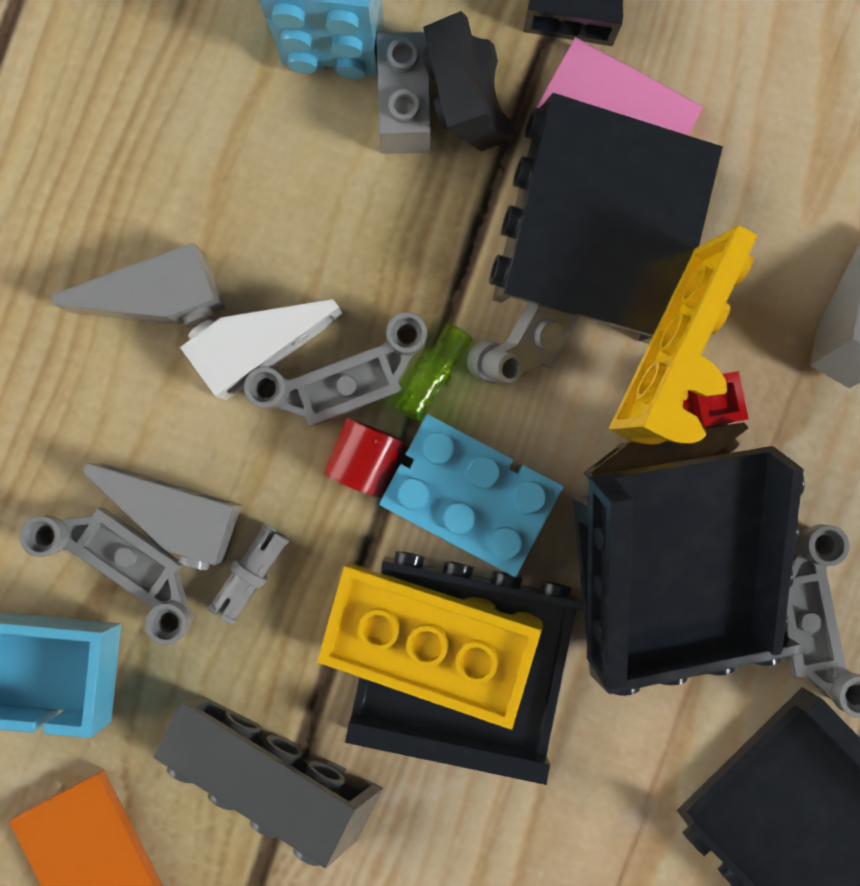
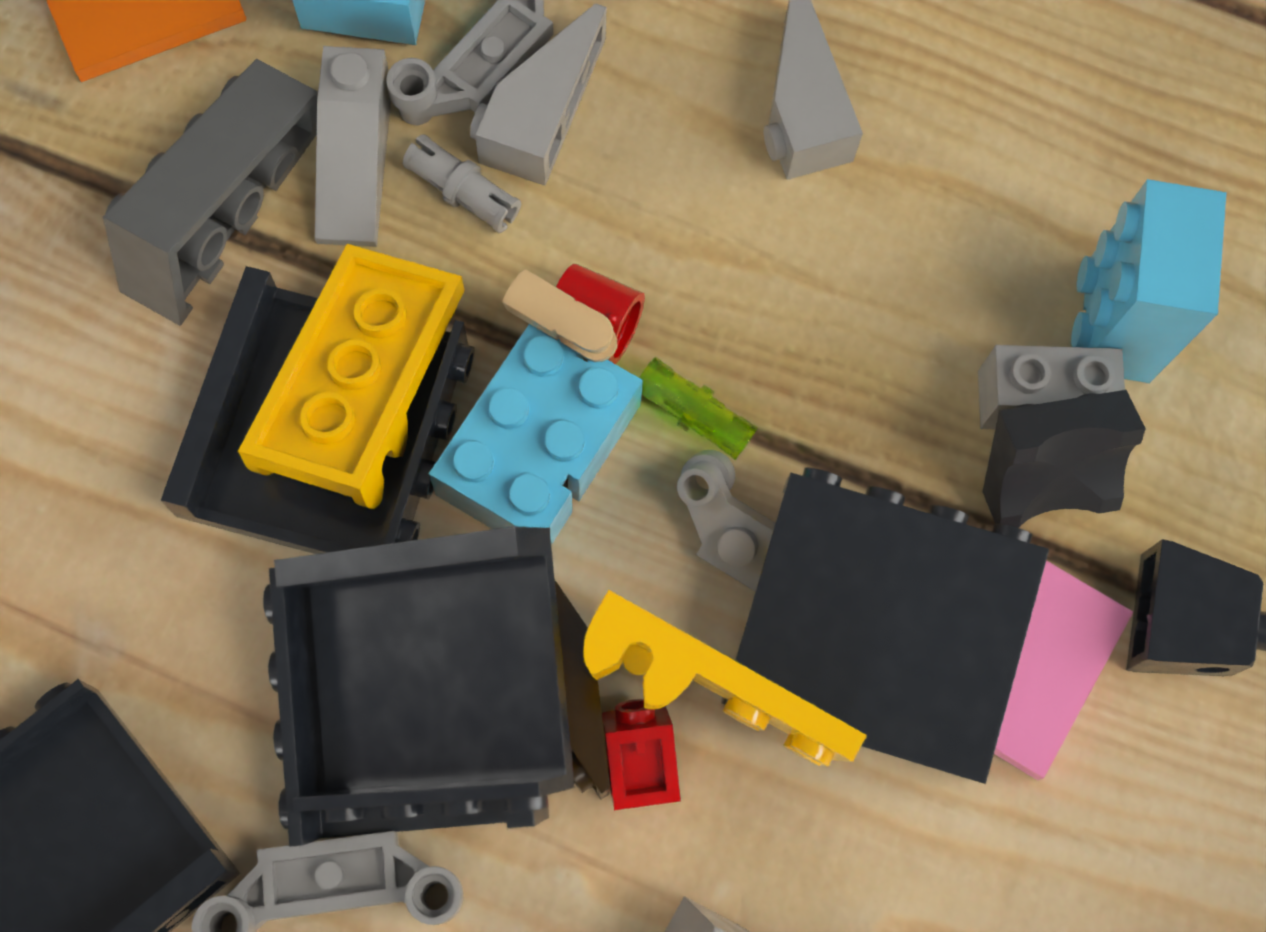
camera: 90 degrees right, 15 degrees down
white slope [180,299,343,400] -> none
light grey plate [244,312,427,427] -> none
none -> light grey slope [315,46,391,247]
none -> tan bar [502,269,617,362]

